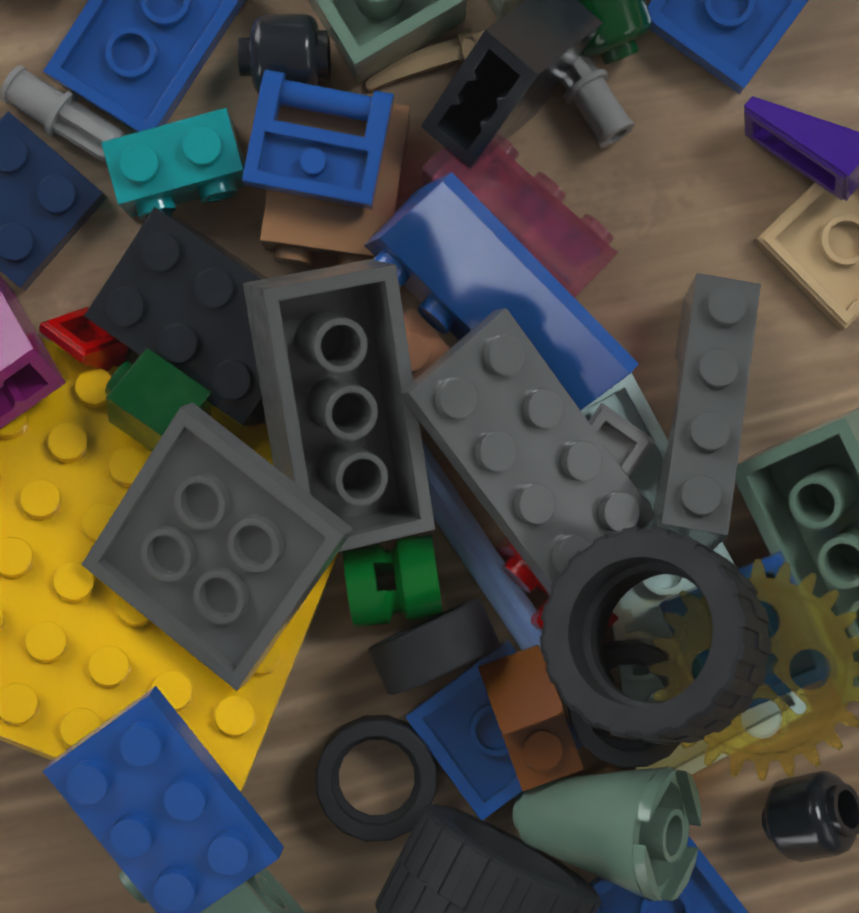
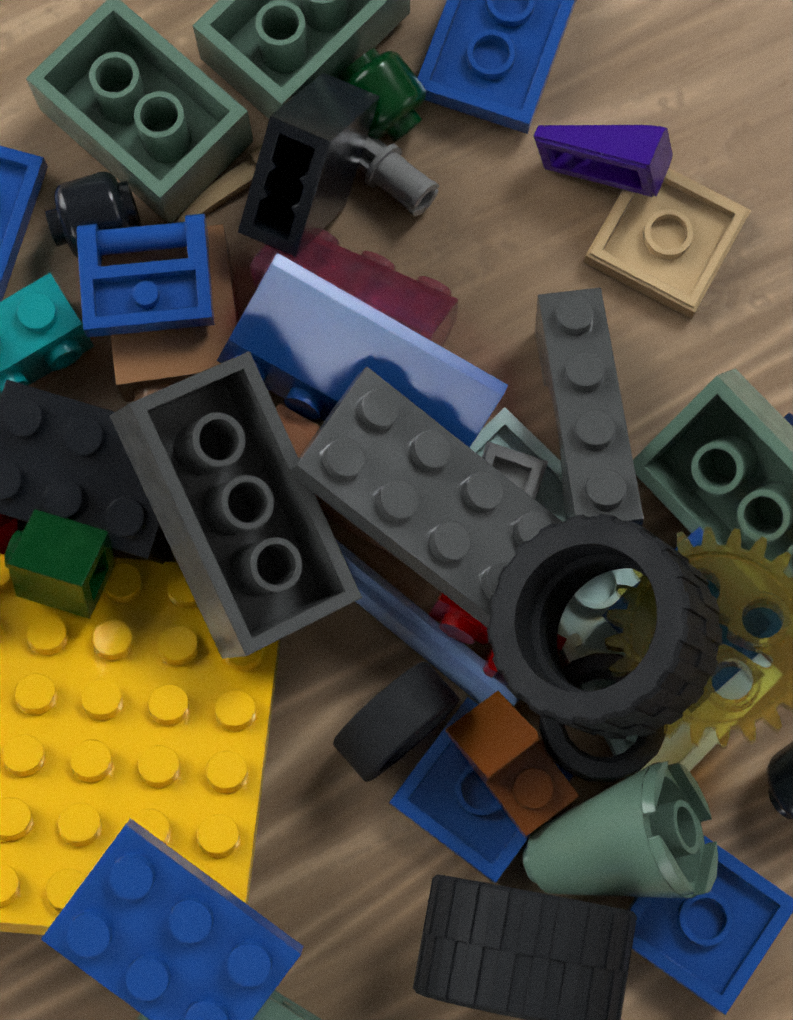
camera: 15 degrees left, 10 degrees down
dark grey plate [81,402,354,691] -> none
black tyre [315,715,437,842] -> none
green wheel [343,534,443,628] -> none

